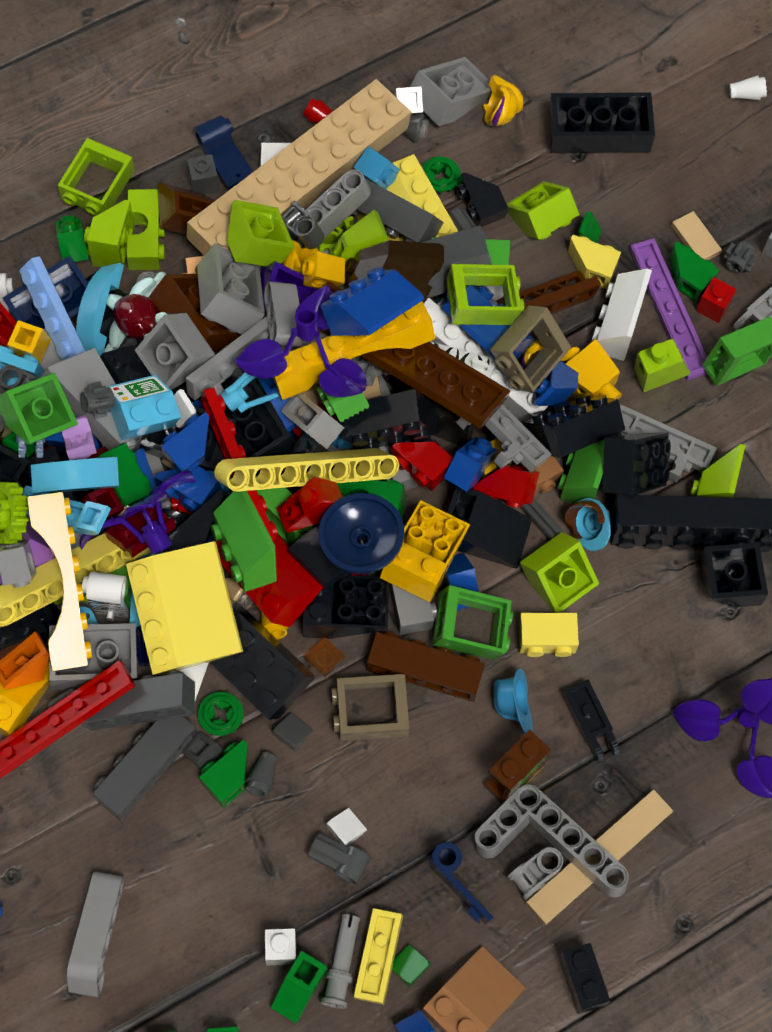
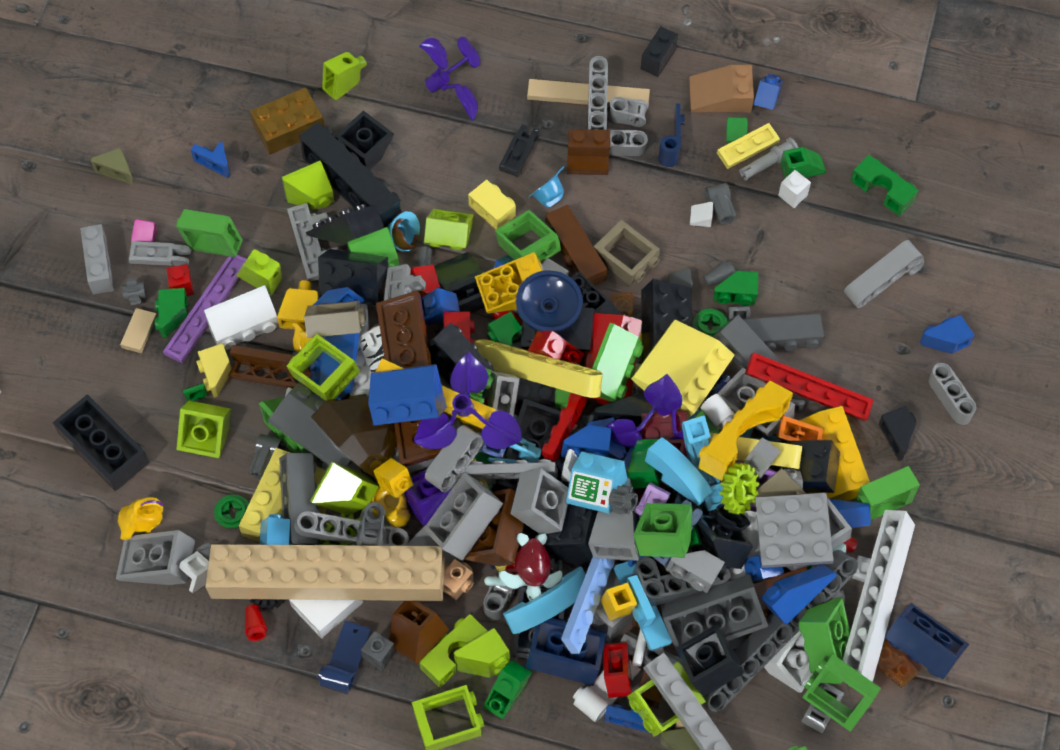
camera: 130 degrees left, 5 degrees down
lime slope [227,200,295,266] -> none
black slope [456,172,509,227] -> none

